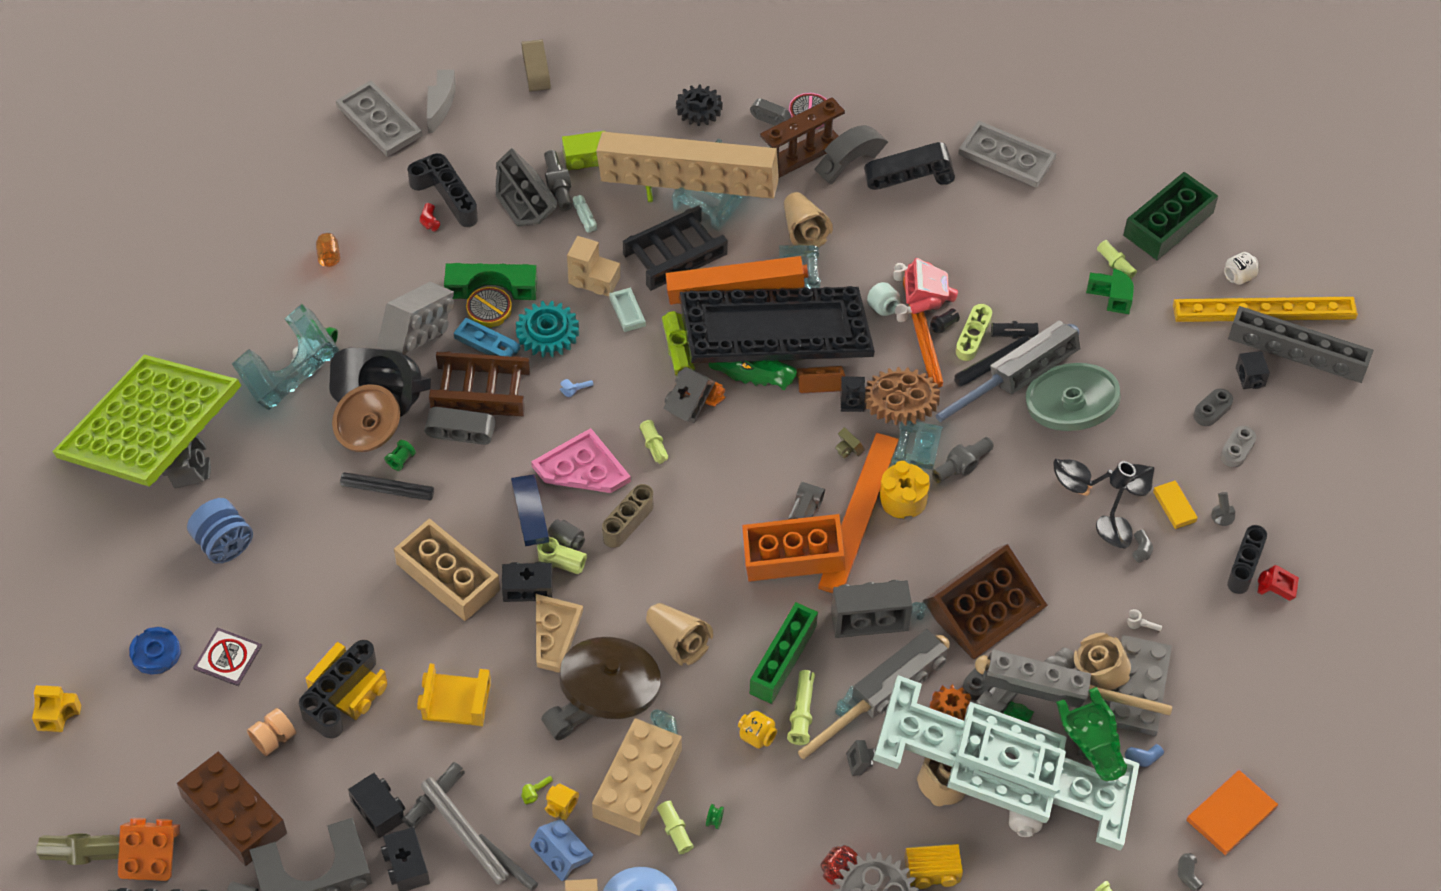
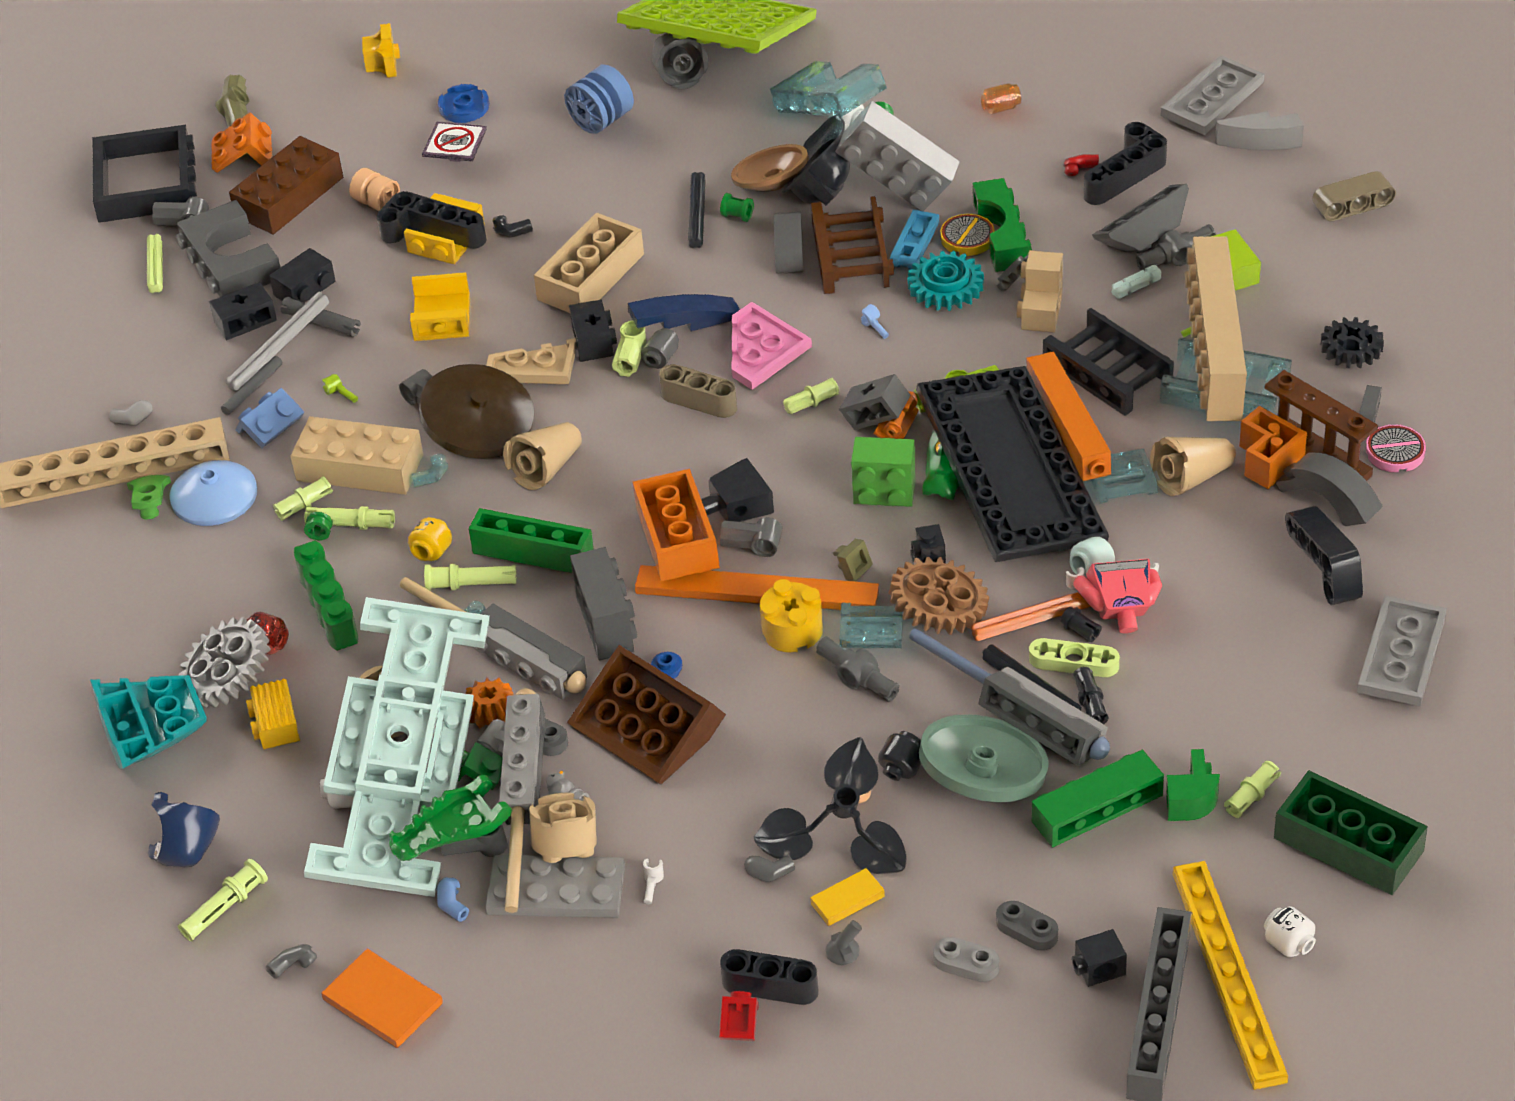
camera: 85 degrees right, 10 degrees down
yellow plate [545,783,579,820] -> none
light aqua tile [609,287,646,332] -> none
dark orange slope [797,366,845,393] -> none
none -> green brick [294,540,358,651]
none -> yellowish green pin [304,506,395,530]
none -> black arm [492,215,533,237]
none -> blue plate [651,652,683,679]
none -> black torso [701,458,774,522]
none -> bright green brick [851,437,916,507]
none -> black head [878,731,921,781]
none -> dark grey gear [996,255,1028,291]
none -> green brick [1031,749,1164,848]
none -> orange brick [1239,406,1307,489]

